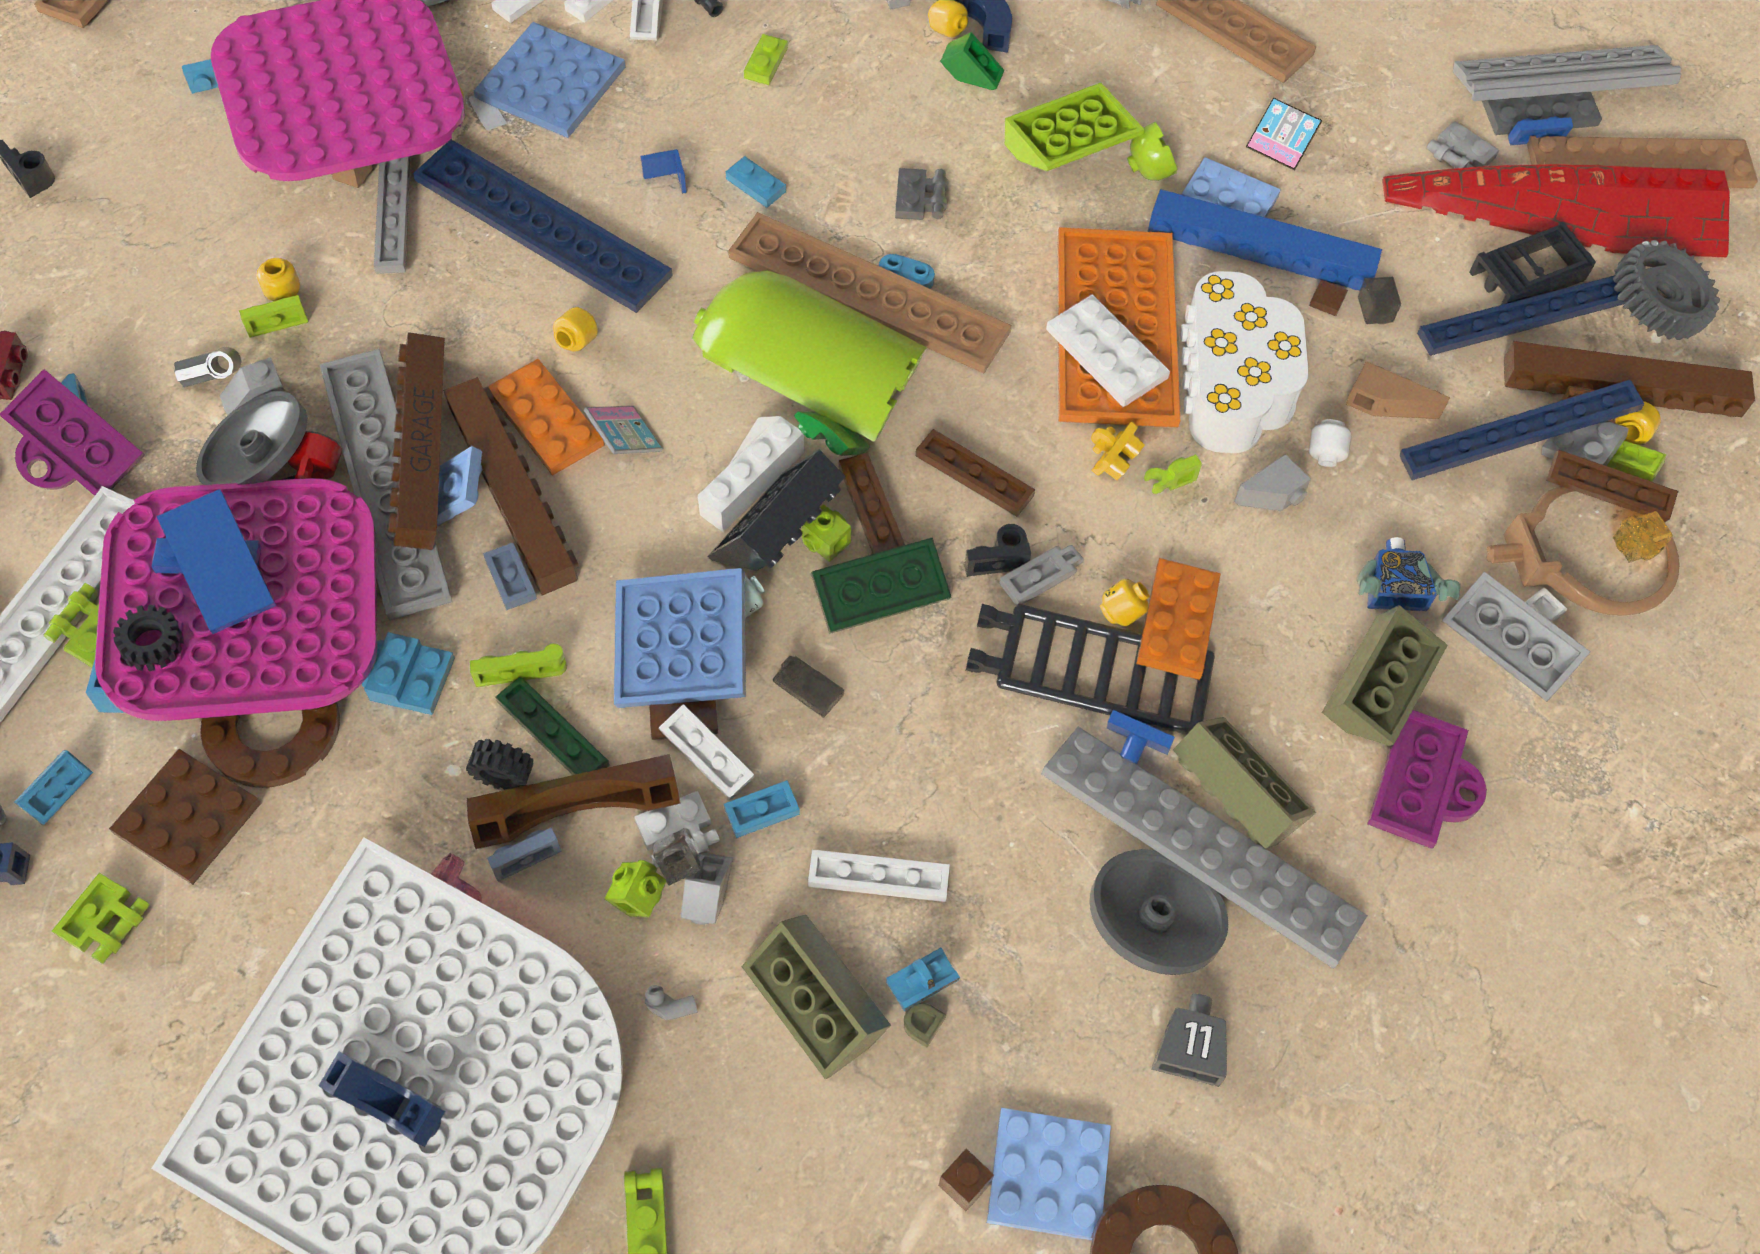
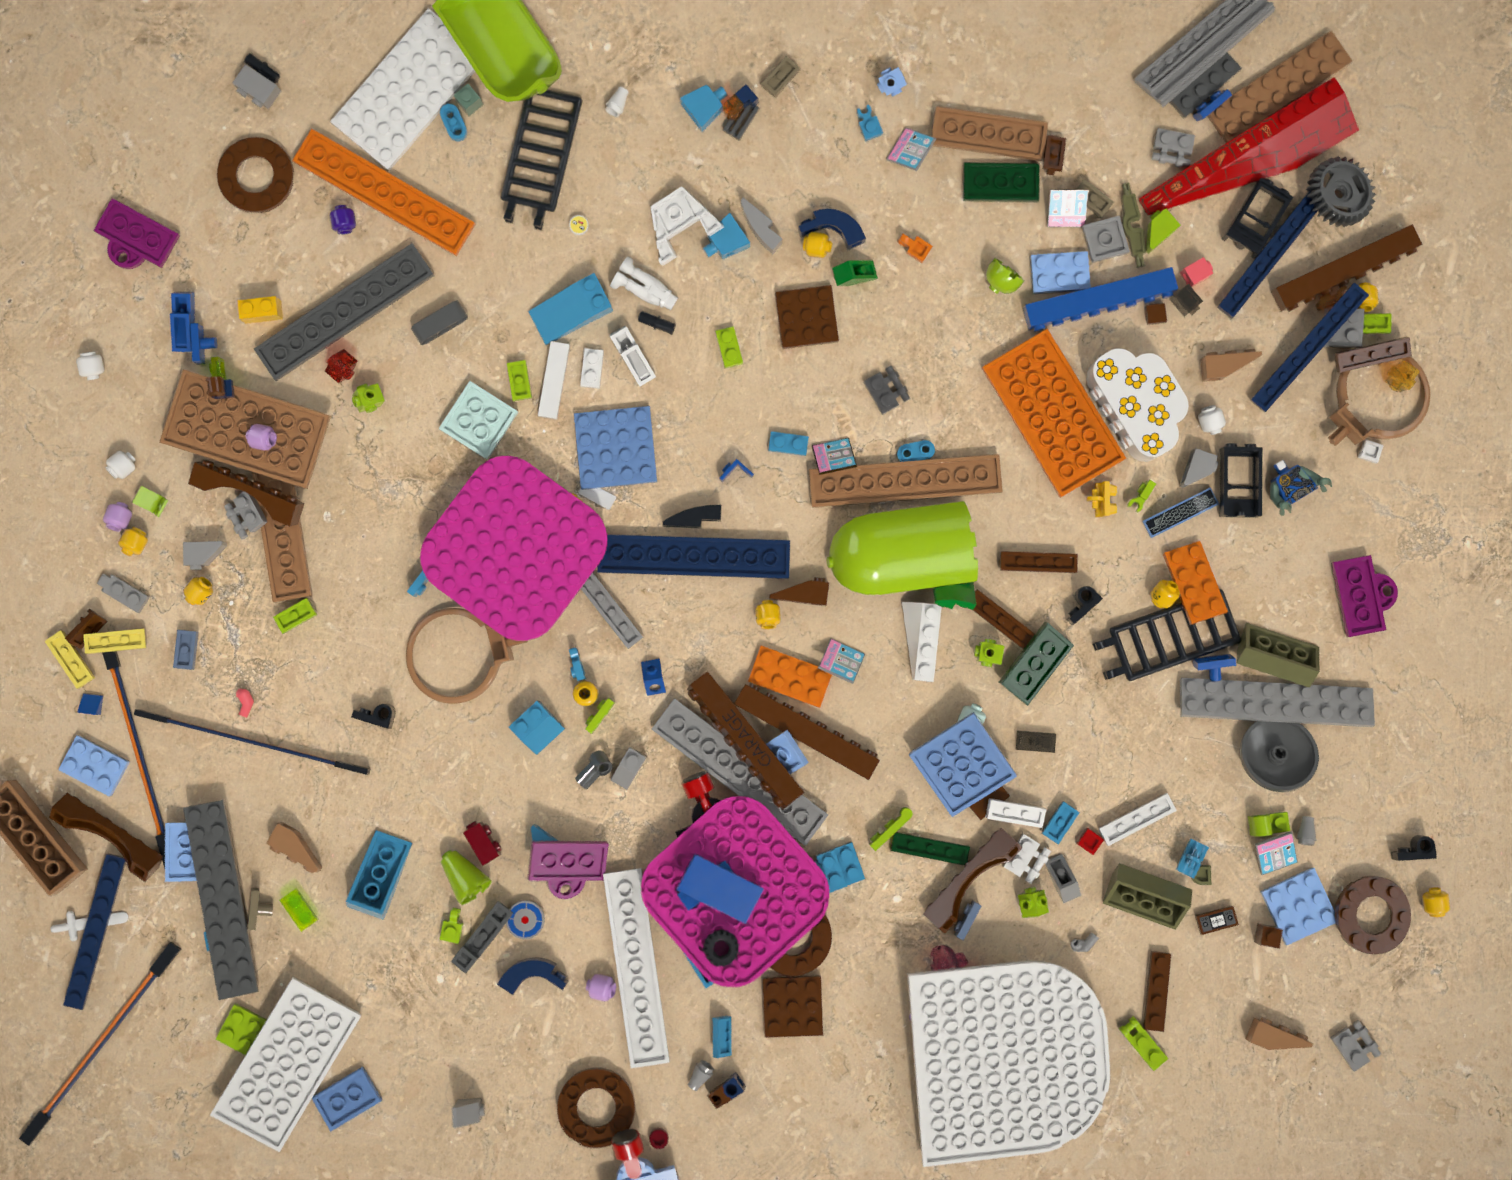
camera: 35 degrees left, 25 degrees up
lime plate [43,583,99,668] -> none
lime plate [52,873,150,964] -> none
dark grey dish [196,391,308,485] -> none
dark blue arch [318,1051,445,1147] -> none
black tyre [466,739,534,790] -> none
sand blue plate [483,543,537,611] -> none
clear smoke brick [653,828,701,886] -> none
black slope [707,449,846,571] -> none
light grey hinge [999,545,1084,605] -> none
lime slope [1004,82,1145,171] -> none
white plate [1046,294,1170,407] -> none
dark grey torso [1151,994,1227,1087] -> none
olive slope [1321,605,1448,746] -> none
light grey slope [1442,572,1590,702] -> none
none -> lime plate [273,598,317,634]
none -> medium nougat brick [406,608,528,704]
none -> dark azure slope [509,701,565,755]
none -> dark azure plate [569,647,586,681]
none -> blue bracket [641,659,666,696]
none -> black slope [663,505,722,529]
none -> reddish brown slope [769,577,829,606]
none -> reddish brown plate [775,285,839,349]
none -> piece [812,438,857,475]
none -> orange plate [898,234,933,263]
none -> dark green tile [963,162,1040,202]
none -> reddish brown plate [1043,135,1066,176]
none -> red tile [1076,828,1104,856]
none -> dark tan plate [1077,179,1114,218]
none -> light grey plate [1082,216,1130,263]
none -> olive piece [1121,183,1146,268]
none -> black slope [1142,487,1219,538]
none -> reddish brown plate [1143,951,1171,1032]
none -> lime slope [1146,208,1181,254]
none -> coral brick [1180,257,1213,289]
none -> tile [1195,906,1239,935]
none -> black door [1219,443,1263,518]
none -> lime plate [1248,812,1290,836]
none -> piece [1255,831,1298,875]
none -> light grey cone [1297,816,1317,846]
none -> black plate [1391,835,1437,861]

